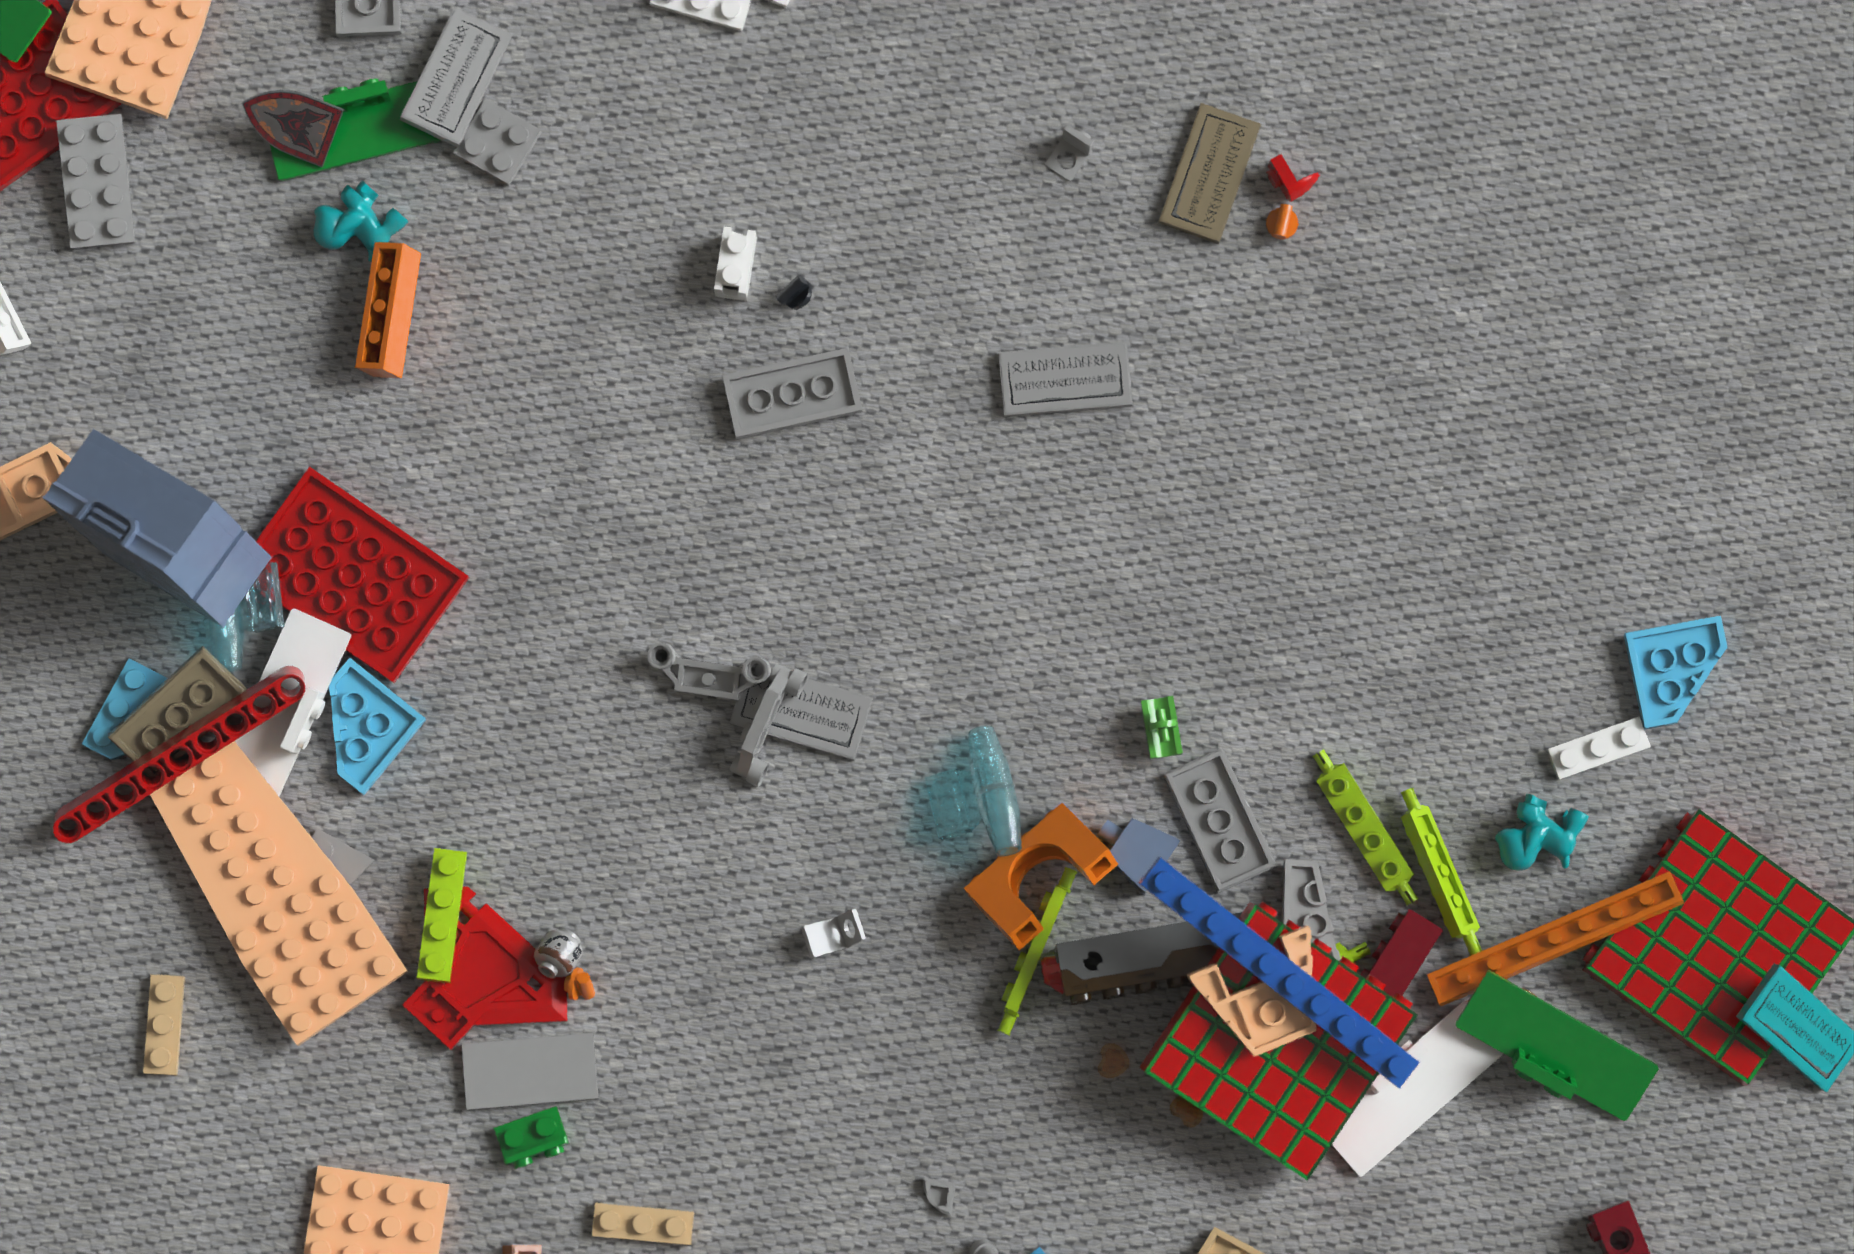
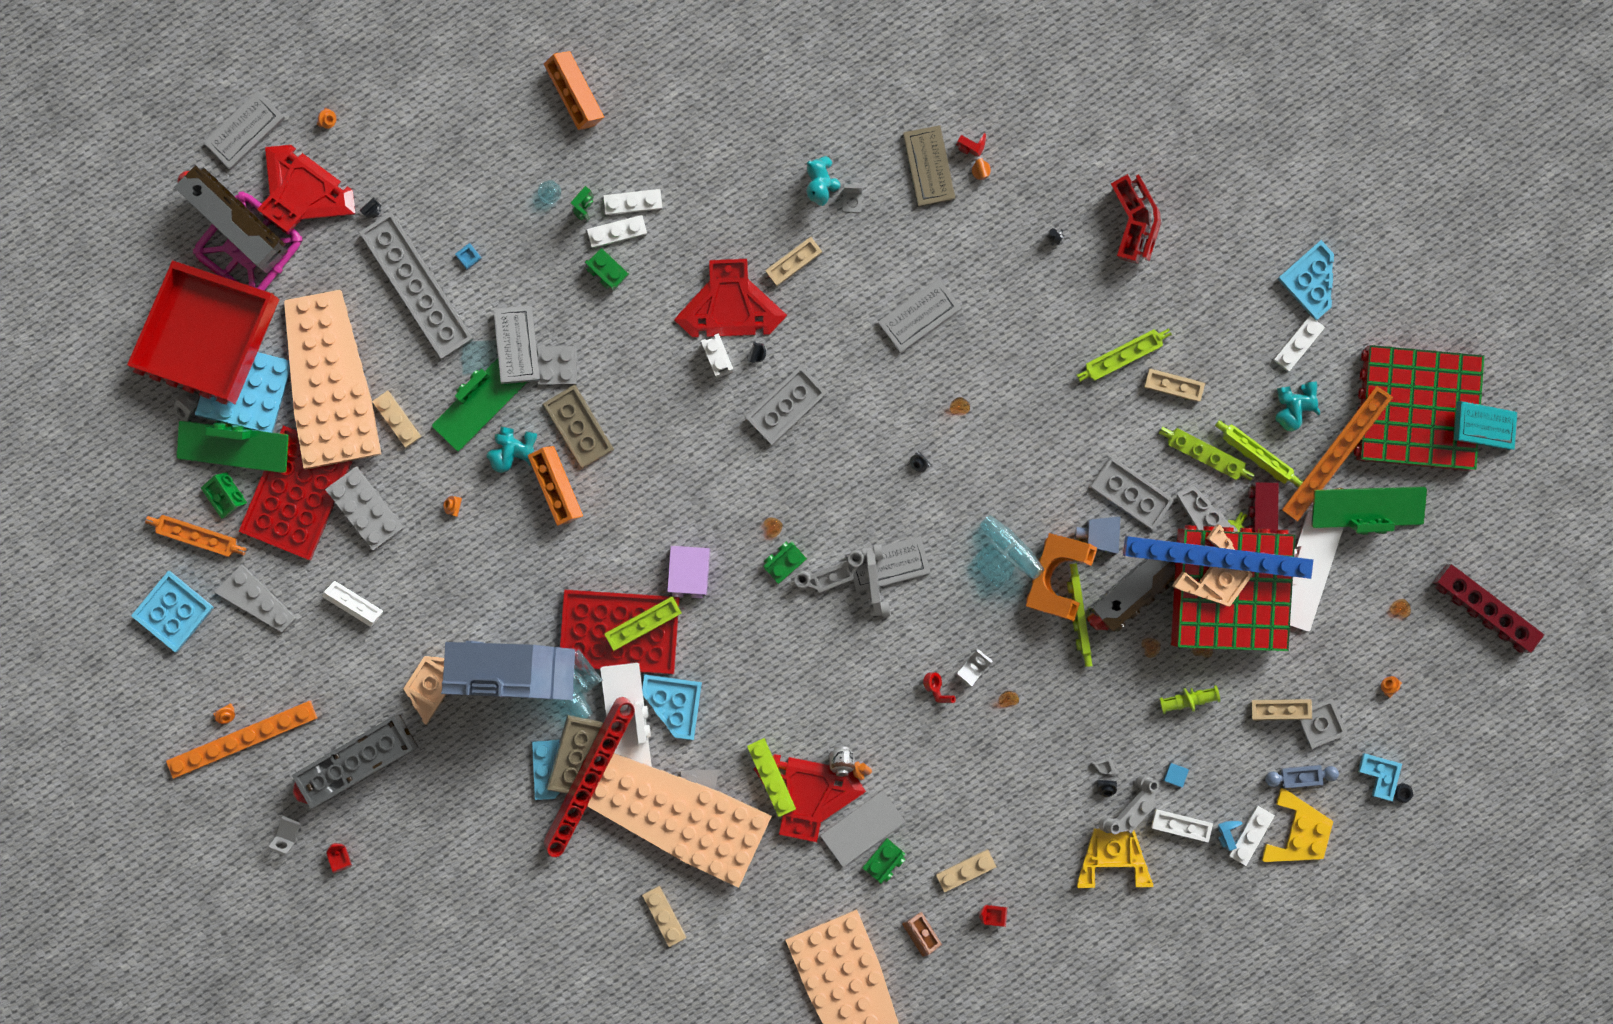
camera: 25 degrees left, 5 degrees up
shield [242,90,344,167] -> none
bright green hips [1141,696,1183,760] -> none
none -> tan plate [372,390,422,448]
none -> orange plate [443,496,462,517]
none -> clear light blue piece [461,340,498,373]
none -> dark tan tile [542,384,614,469]
none -> green bracket [585,248,629,291]
none -> lime plate [605,596,682,651]
none -> lavender brick [668,546,710,598]
none -> red plate [674,259,787,337]
none -> green bracket [763,541,807,584]
none -> clear orange piece [764,517,783,538]
none -> tan plate [765,237,822,287]
none -> teal animal [806,156,841,206]
none -> black plate [910,451,932,472]
none -> red plate [923,672,956,703]
none -> clear orange piece [950,397,970,414]
none -> clear orange piece [998,691,1019,707]
none -> black plate [1047,228,1065,246]
none -> lime plate [1076,328,1172,382]
none -> black plate [1097,780,1117,797]
none -> red brick [1111,174,1161,264]
none -> tan plate [1144,368,1205,402]
none -> lime piece [1159,685,1221,715]
none -> clear orange piece [1390,599,1411,618]

